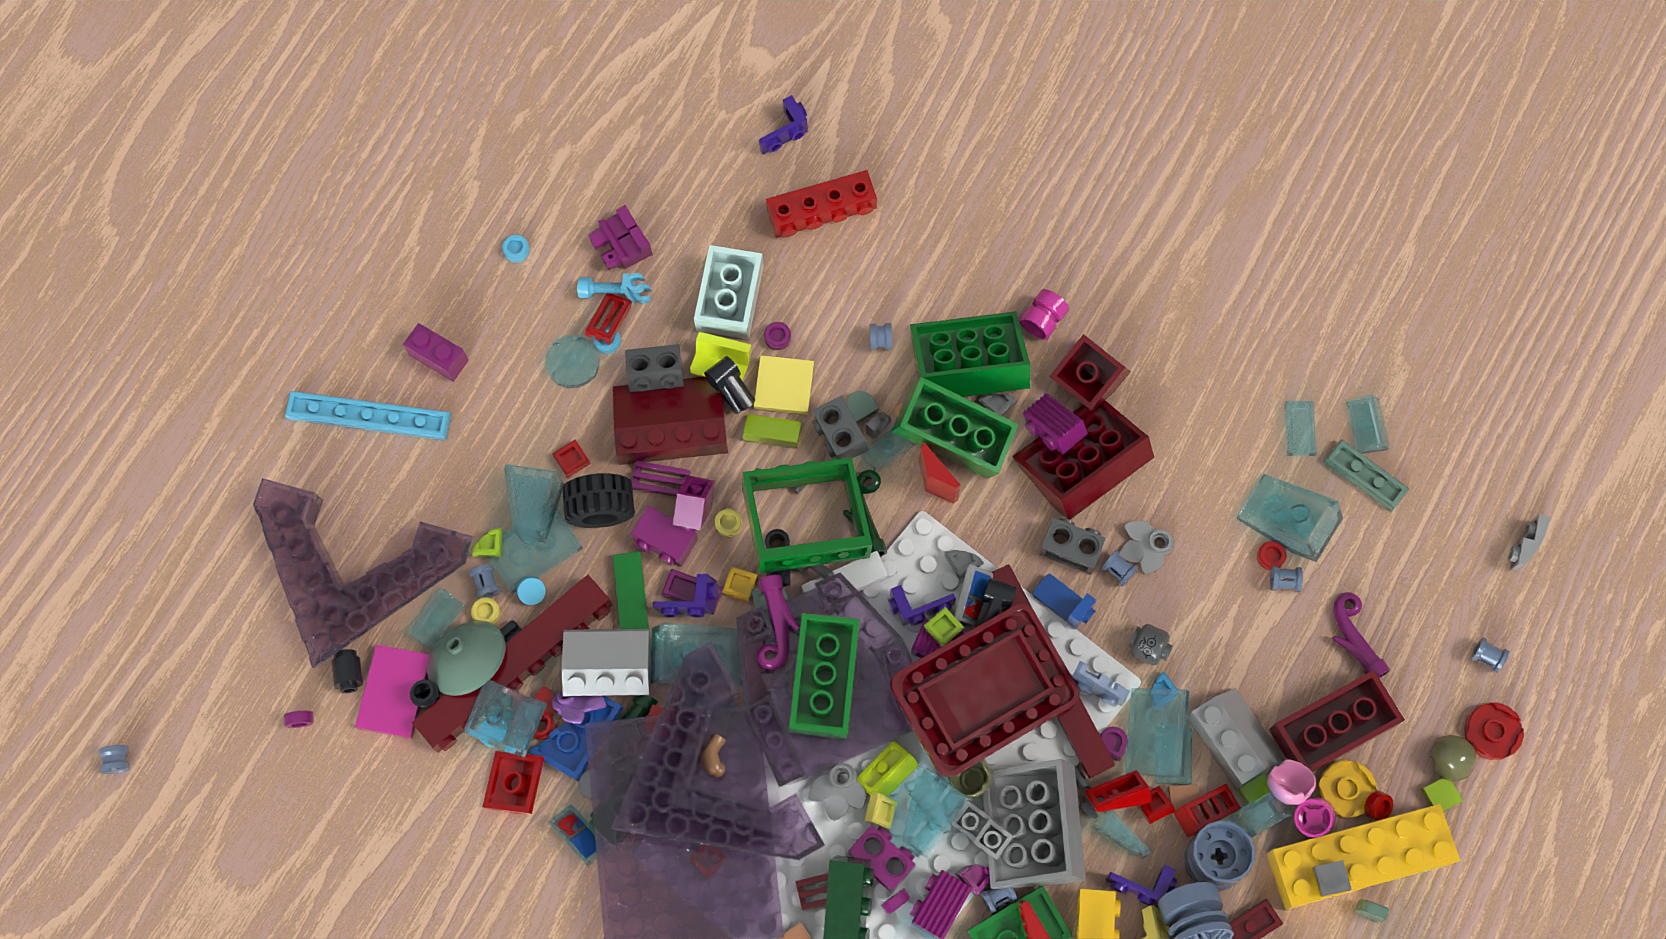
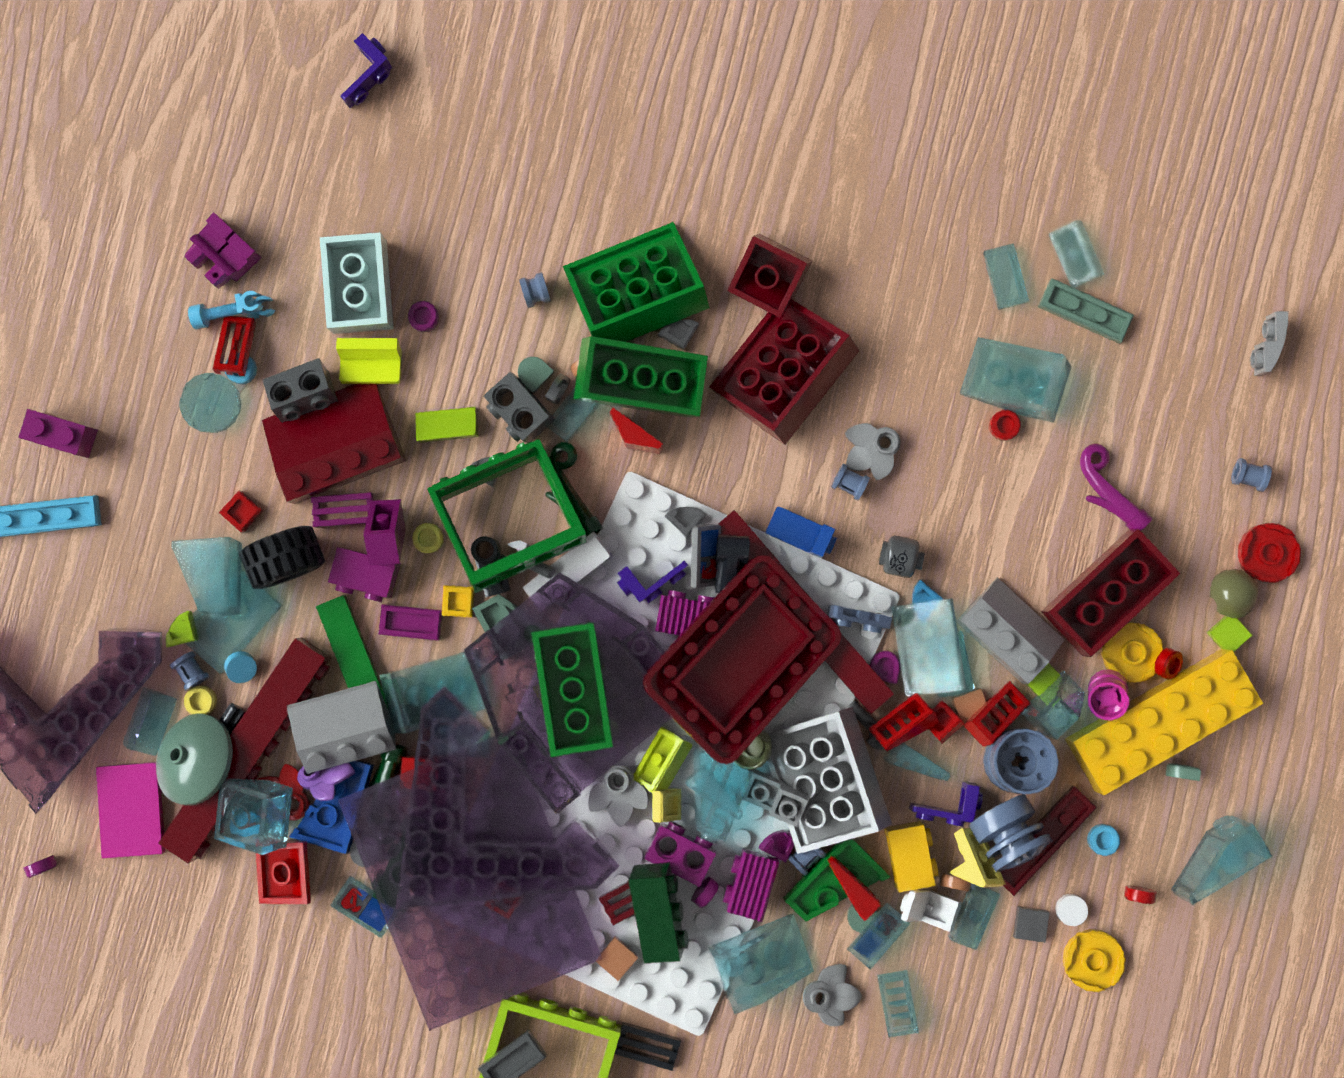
camera: 15 degrees left, 15 degrees up
black brick [331,649,363,693] -> none
black cone [410,679,440,709] -> none
medium azure tile [502,235,530,263] -> none
dark purple bracket [653,574,719,618] -> none
medium nougat arm [701,733,726,778] -> none
black piece [704,356,755,414] -> none
light yellow tile [754,356,814,415] -> none
magenta plant [757,575,800,669] -> none
red brick [766,170,877,237] -> none
lime tile [924,607,964,647] -> none
dark pink wheel [1019,289,1069,340] -> none
magenta brick [1023,393,1088,455] -> none
dark grey brick [1039,518,1106,575] -> none
bright pink hair [1267,759,1316,805] -> none
sand blue bush [1270,566,1303,592] -> none
flat silver tile [1312,860,1352,897] -> none

